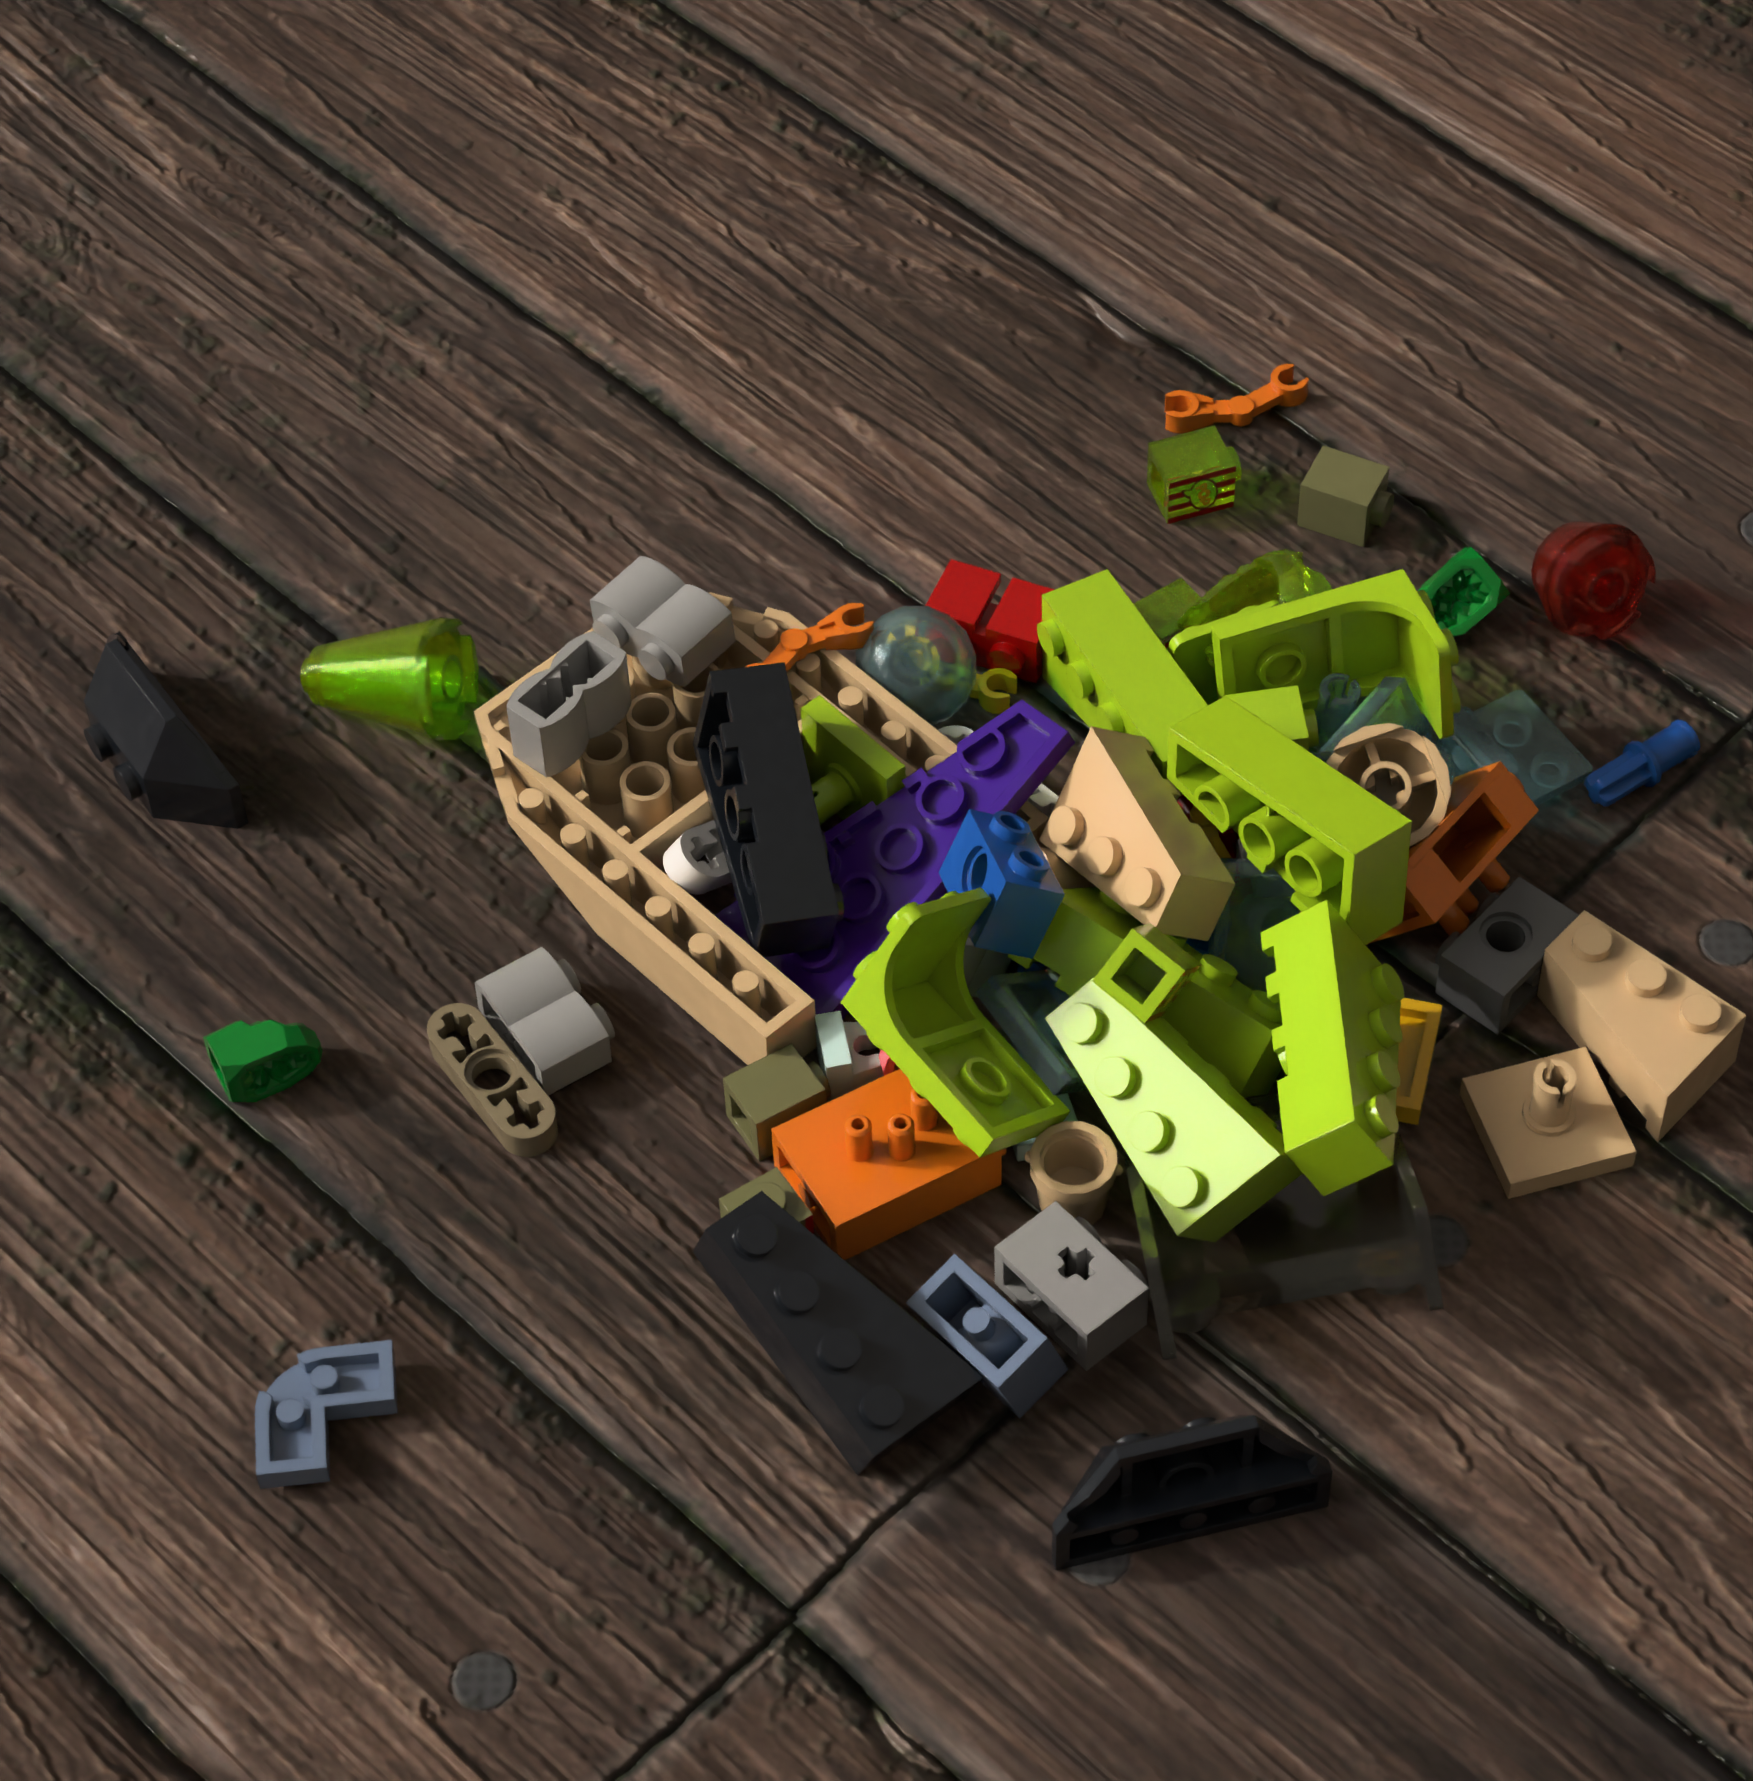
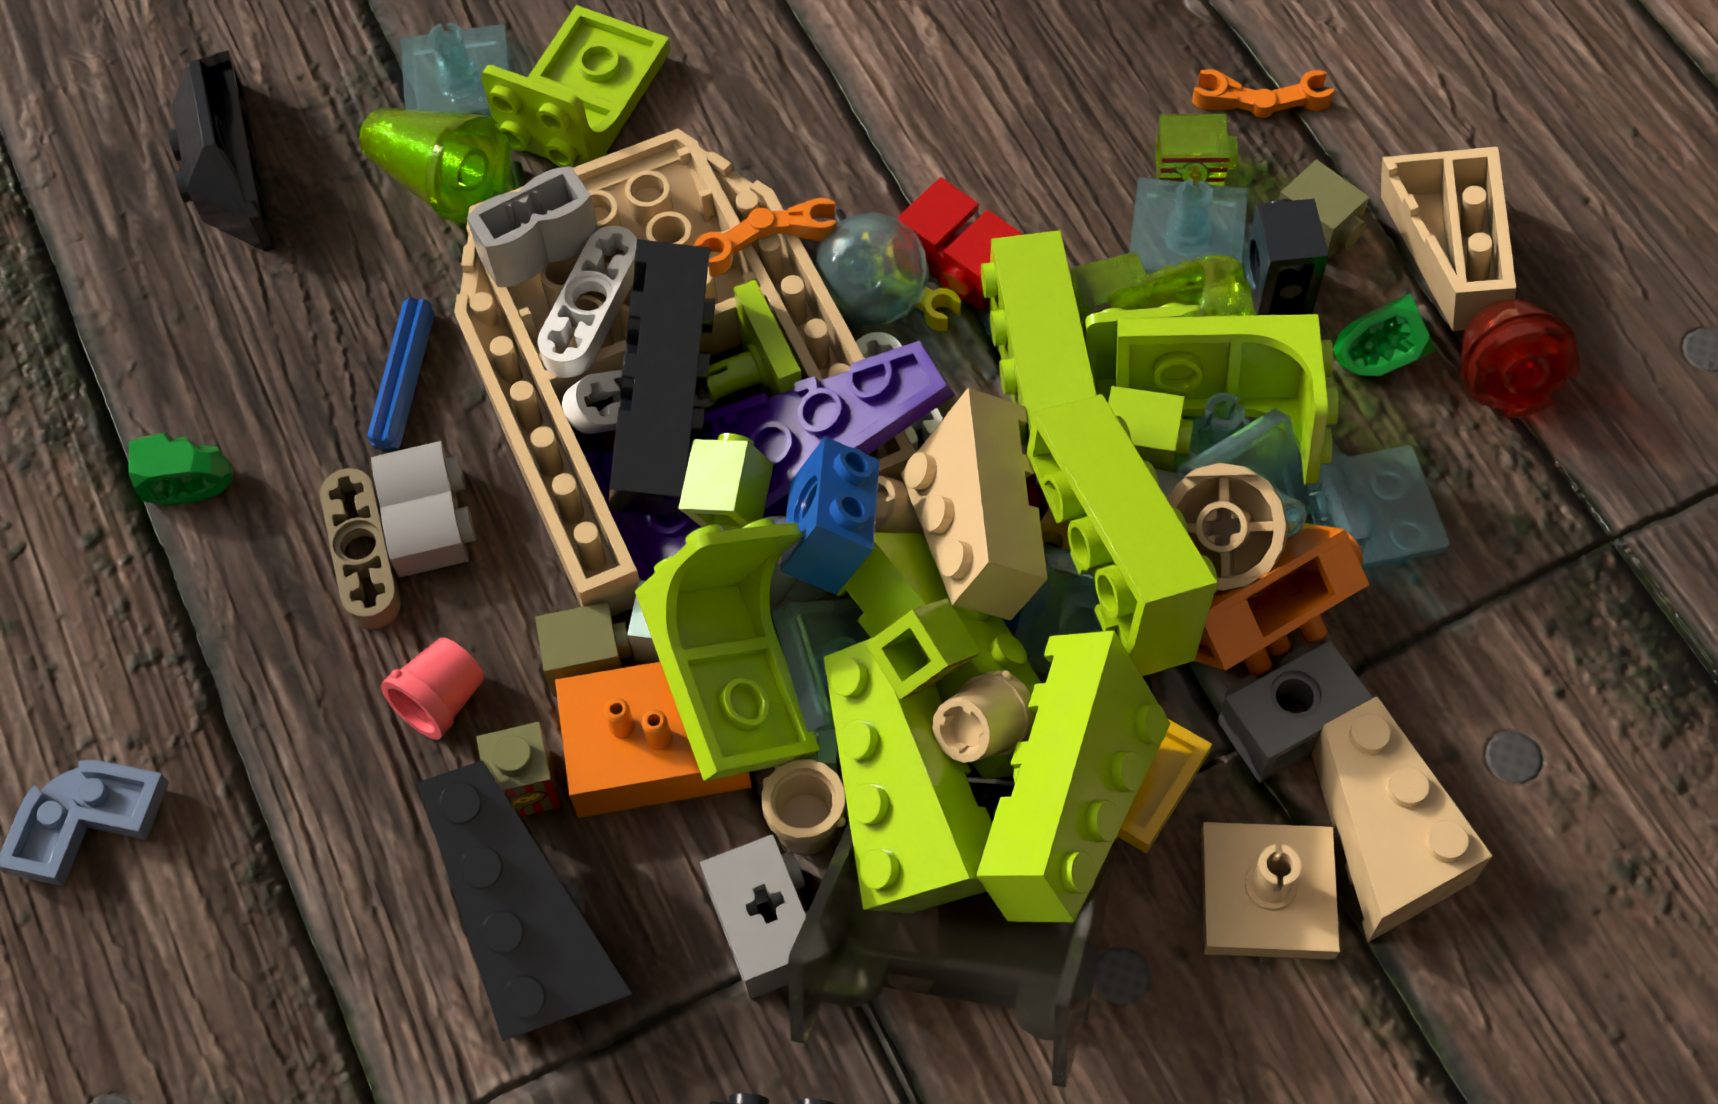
camera: 20 degrees right, 10 degrees up
light grey brick [590,556,736,687] -> none
sand blue brick [906,1254,1068,1418] -> none
blue axle [1584,719,1700,807] -> none
none -> blue axle [367,297,435,451]
none -> coral piece [381,638,485,740]
none -> clear light blue tile [400,23,511,133]
none -> lime bracket [481,5,671,168]
none -> white beam [538,226,637,378]
none -> brick [679,433,774,530]
none -> tan piece [933,670,1036,763]
none -> clear light blue tile [1126,177,1248,292]
none -> black brick [1242,198,1329,316]
none -> tan wedge [1381,147,1516,331]

